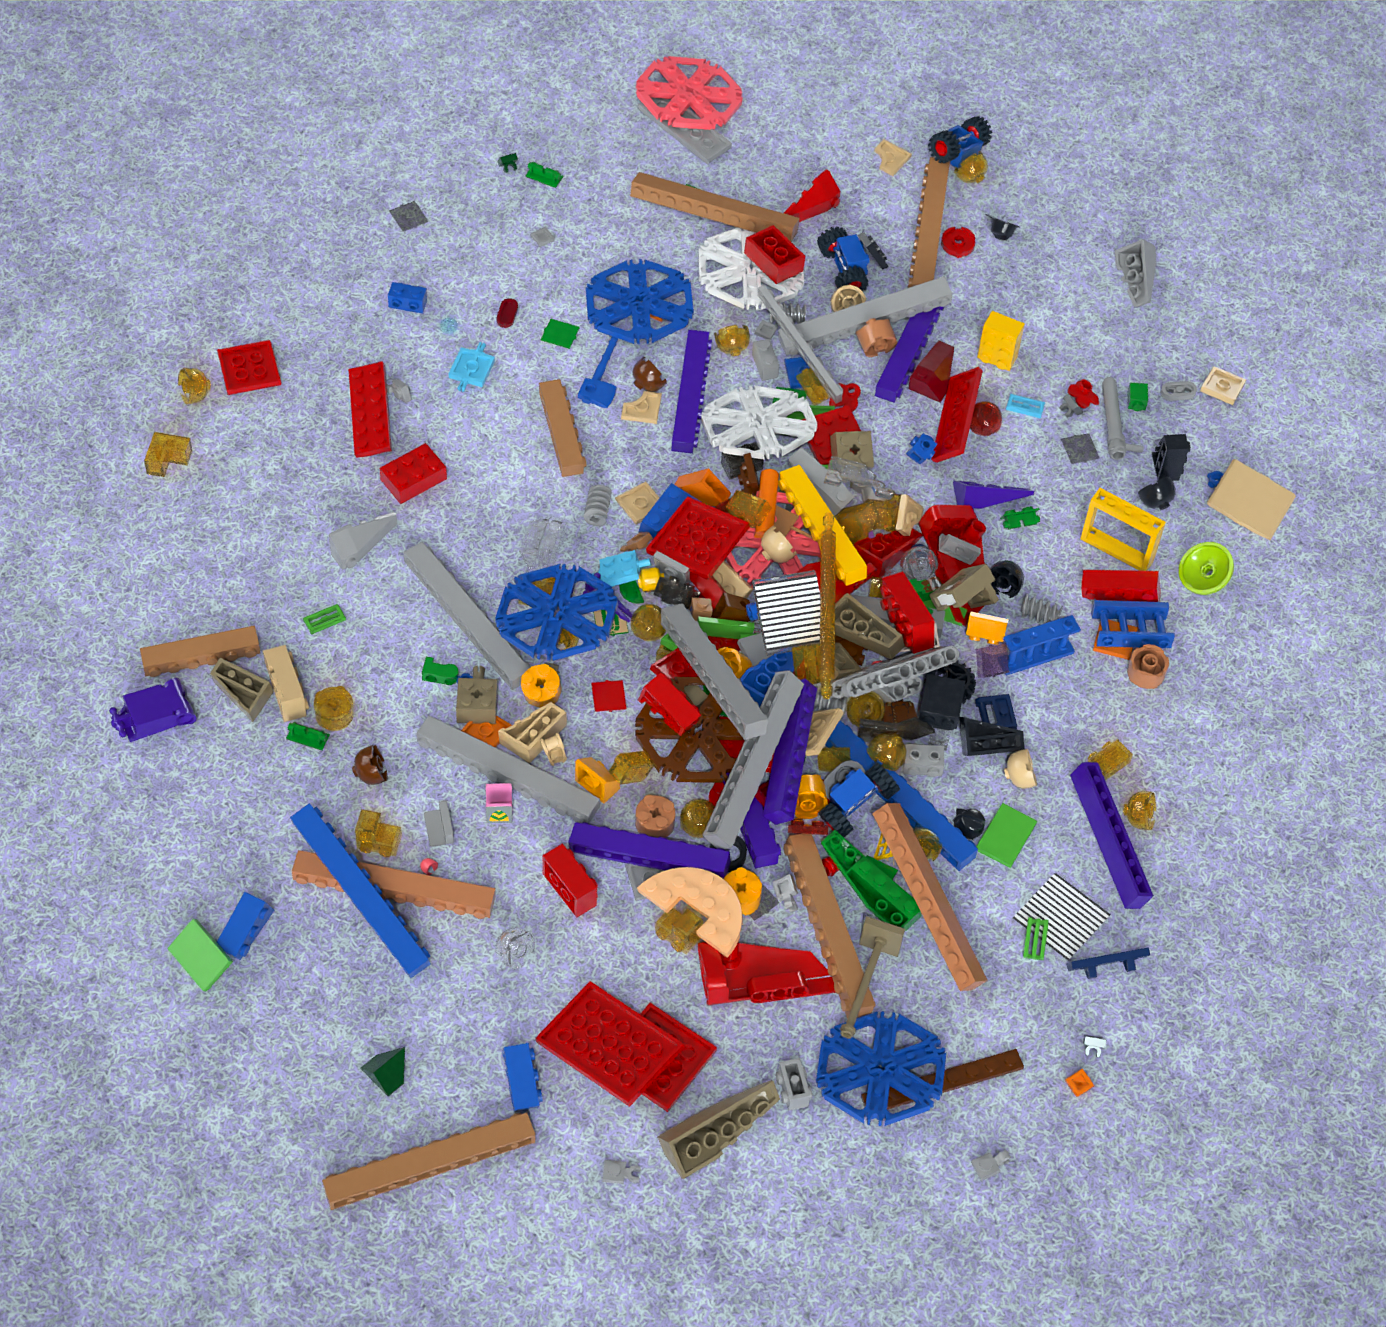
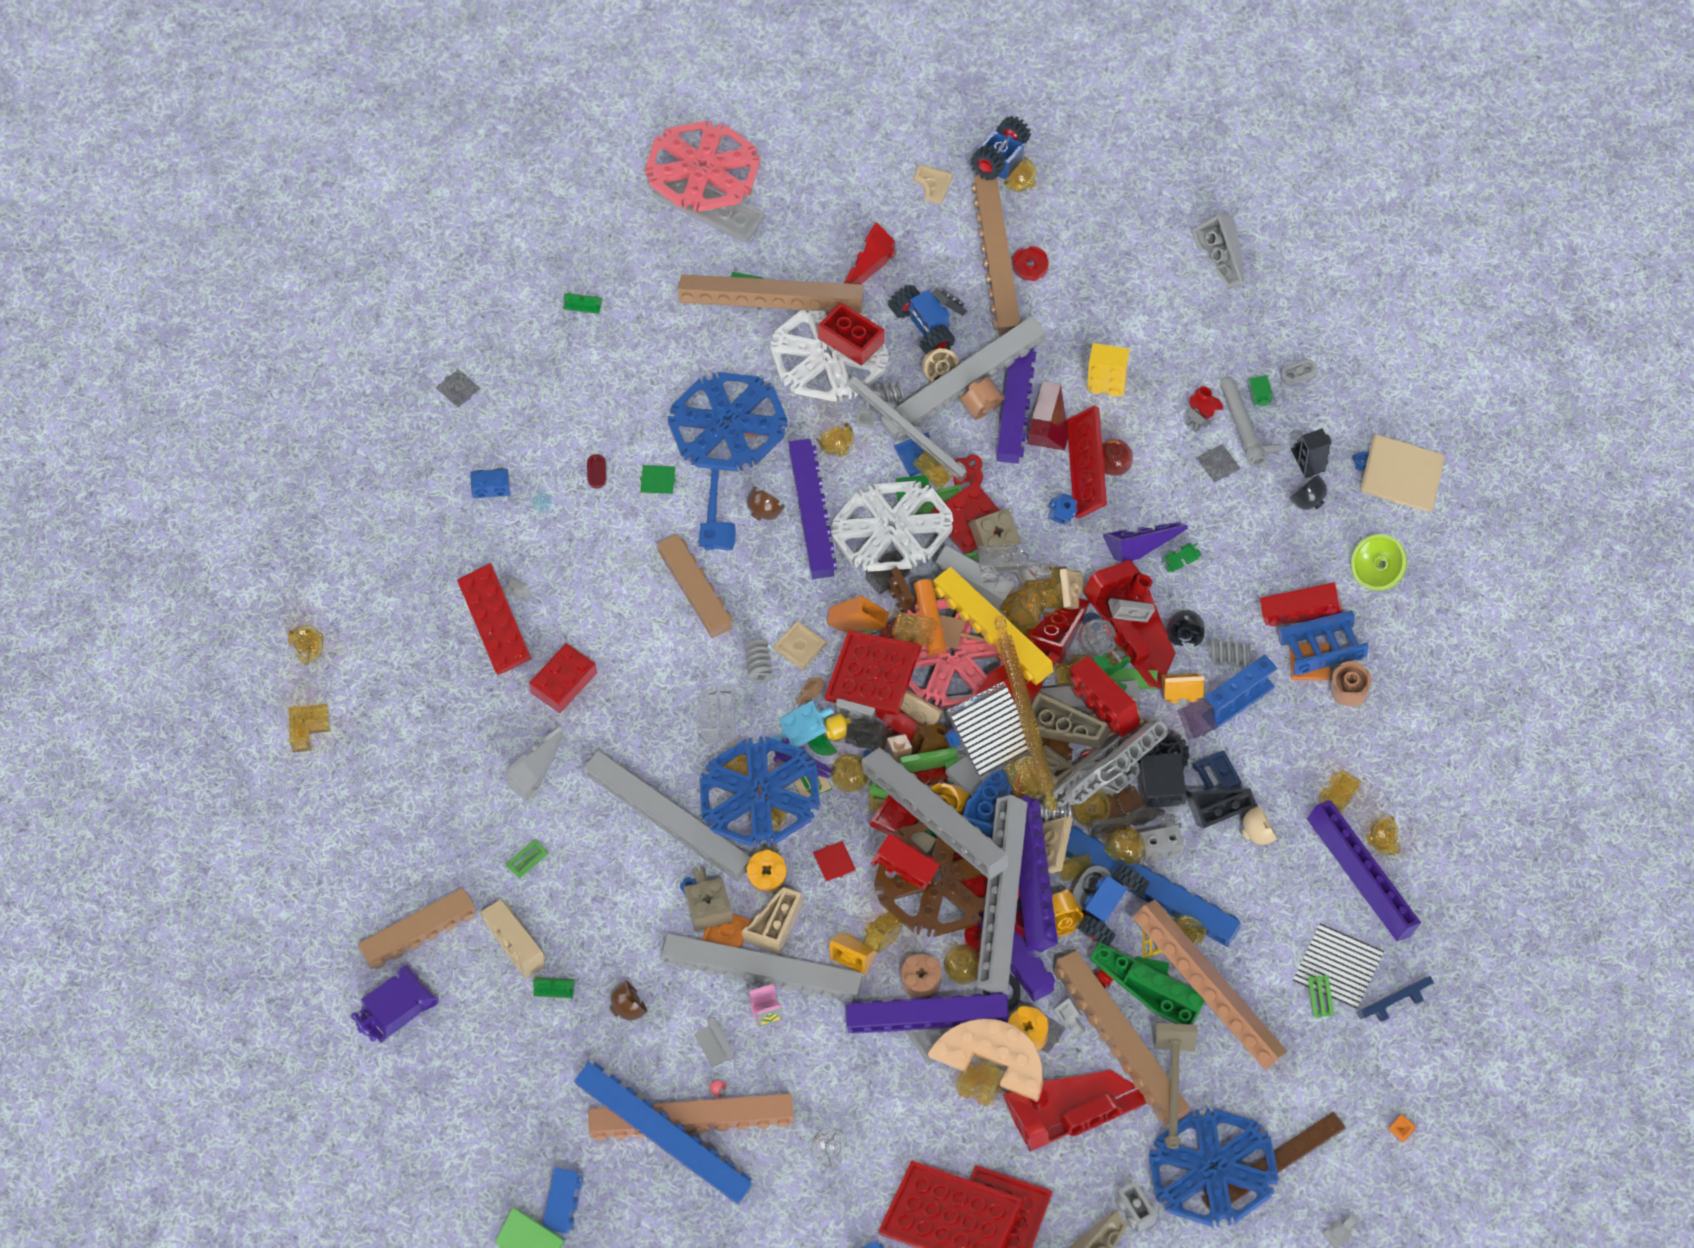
camera: 10 degrees left, 5 degrees up
dark tan wedge [210,658,274,722] -> none
red plate [217,340,281,395] -> none
clear yellow brick [314,686,354,731] -> none
clear yellow brick [355,809,402,857] -> none
green leg [422,656,458,685] -> none
medium azure plate [448,342,495,392] -> none
dark green tile [497,153,518,173] -> none
light grey tile [531,227,555,247] -> none
tan piece [540,732,567,766] -> none
red brick [542,843,598,918] -> none
tan tile [621,391,662,424] -> none
blue wedge [638,483,701,540] -> none
light grey brick [752,339,780,381] -> none
tan cylinder [761,526,797,564] -> none
clear red plate [786,818,828,835] -> none
dark tan brick [929,564,999,611] -> none
black piece [953,808,985,840] -> none
bright green tile [976,803,1038,868] -> none
black piece [985,214,1020,241] -> none
medium azure tile [1006,394,1045,418] -> none
yellow window [1080,488,1166,571] -> none
tile [1083,1035,1106,1057] -> none
tan plate [1200,366,1246,405] -> none

